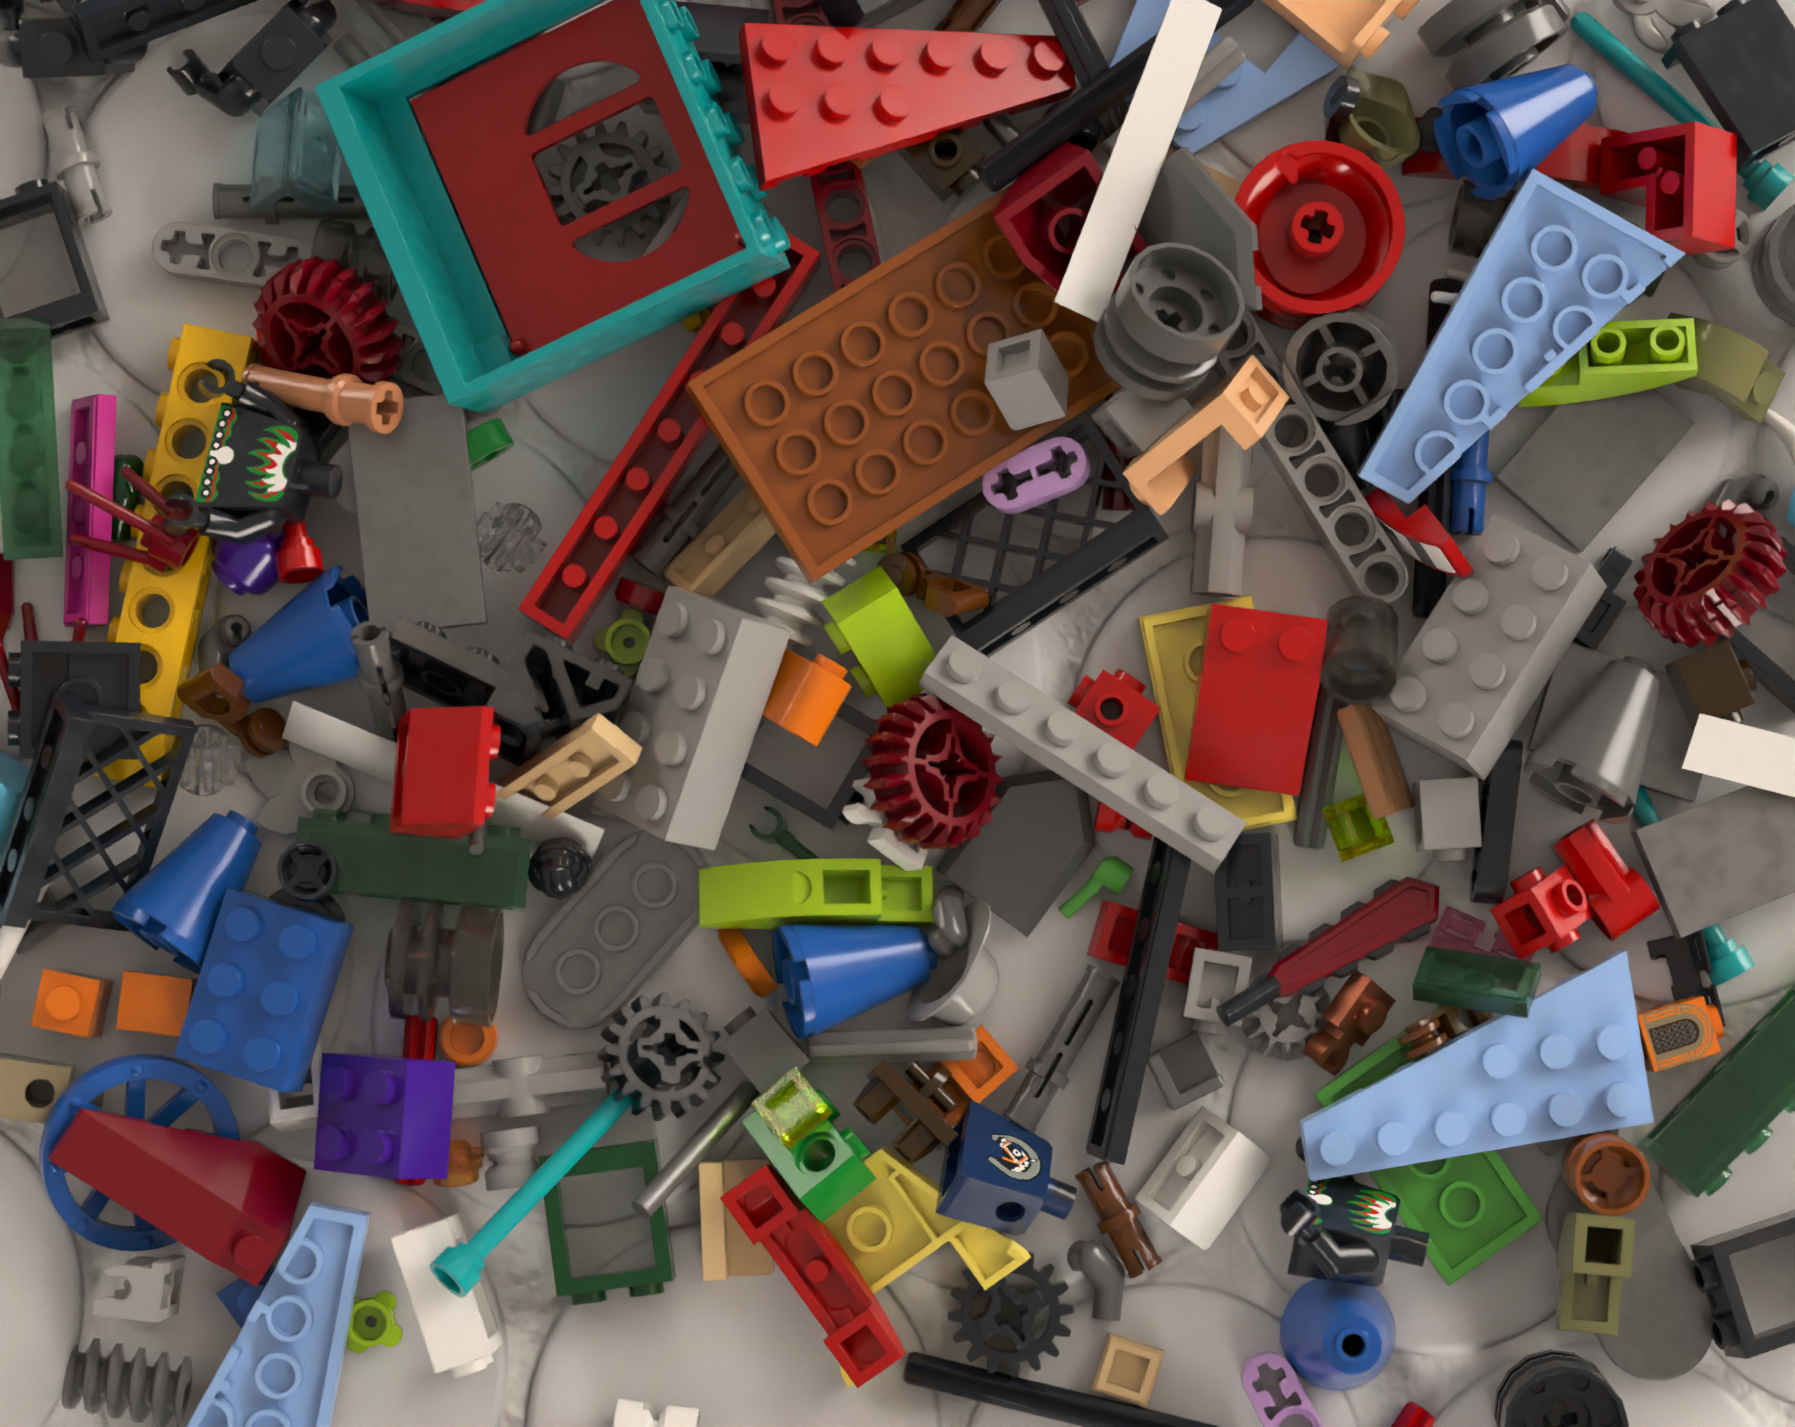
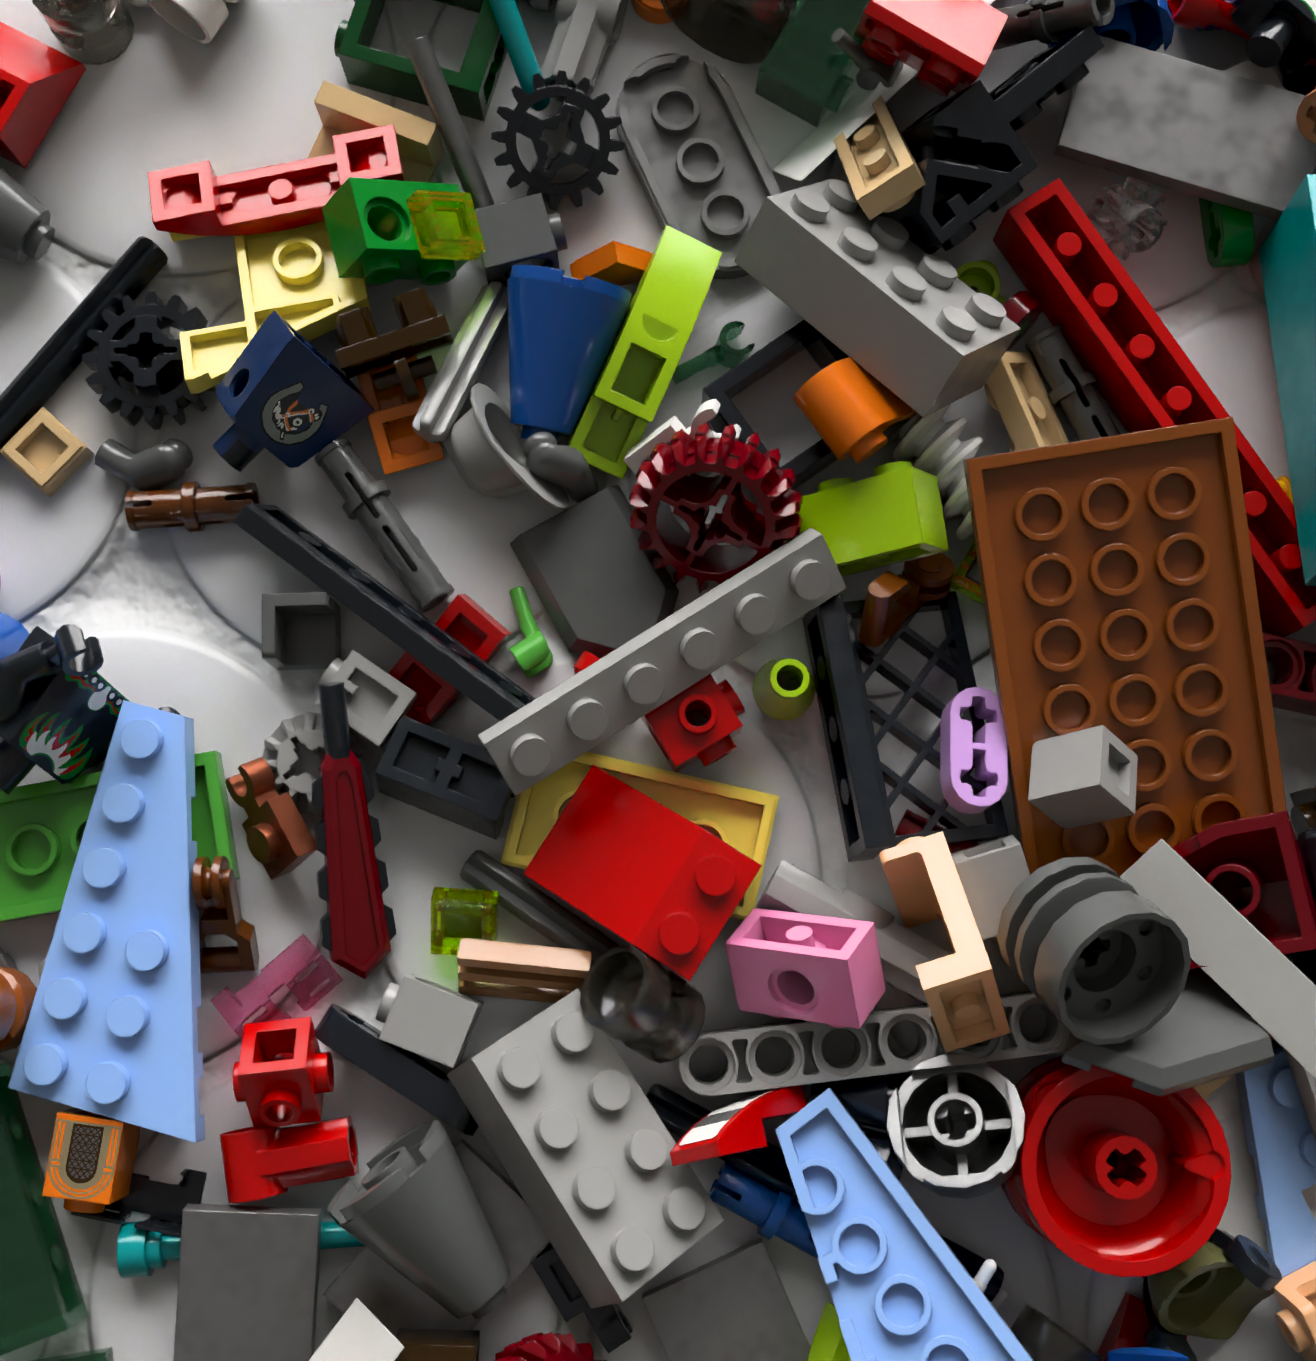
camera: 110 degrees right, 5 degrees down
black piece [528,838,592,900] -> none
white panel [1134,1106,1272,1250] -> none
clear green plate [1412,946,1541,1018] -> none
none -> bright pink brick [725,908,886,1029]
none -> lime cone [752,658,815,720]

